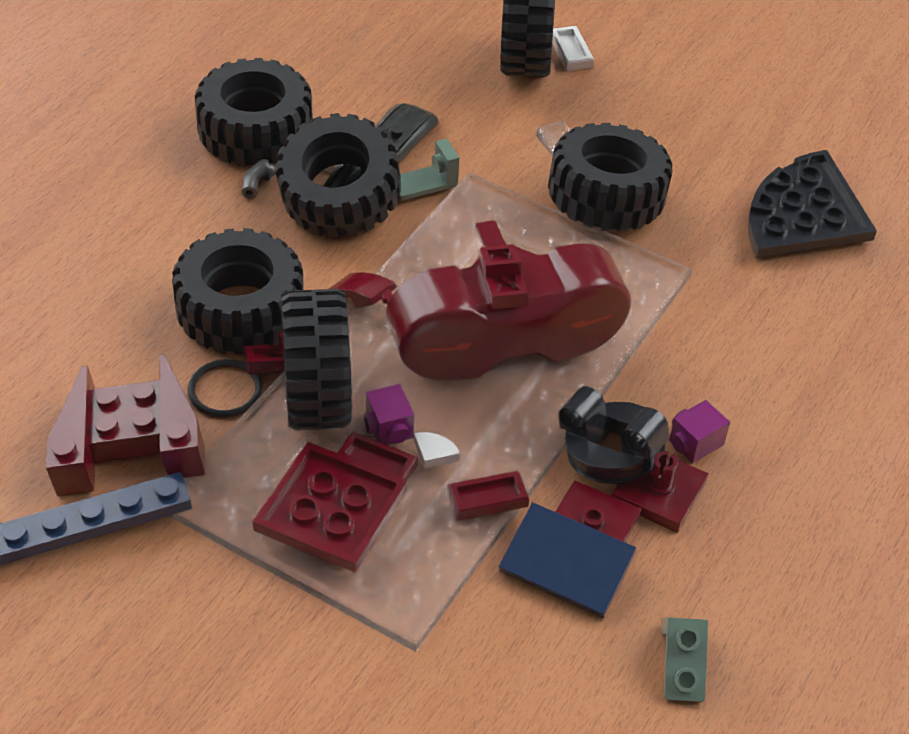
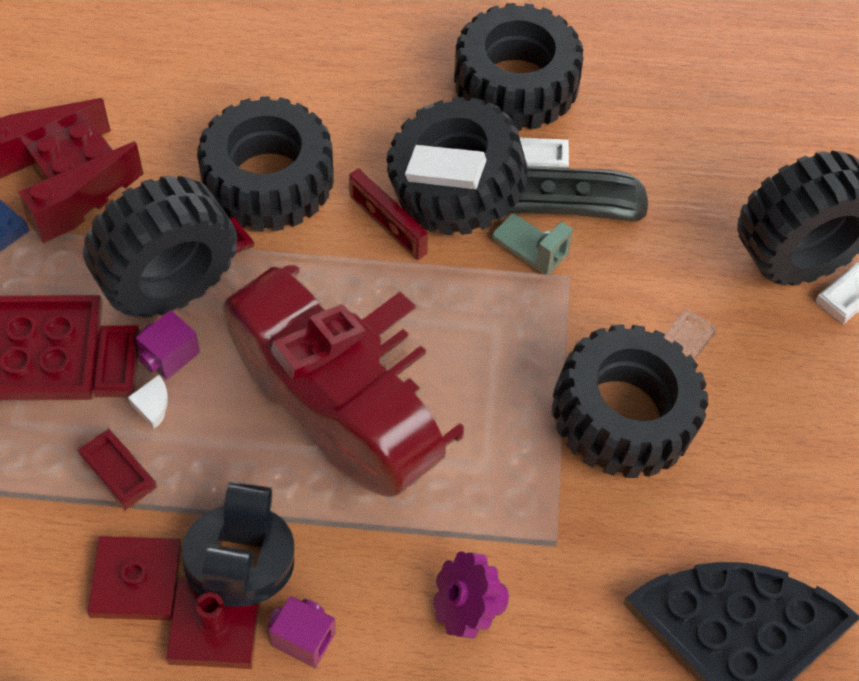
camera: 65 degrees right, 10 degrees up
dark red slope [329,272,397,309] -> none
dark blue tile [499,502,636,618] -> none
none -> dark red tile [349,168,428,260]
none -> white tile [405,145,486,189]
none -> magenta plant [433,551,509,639]

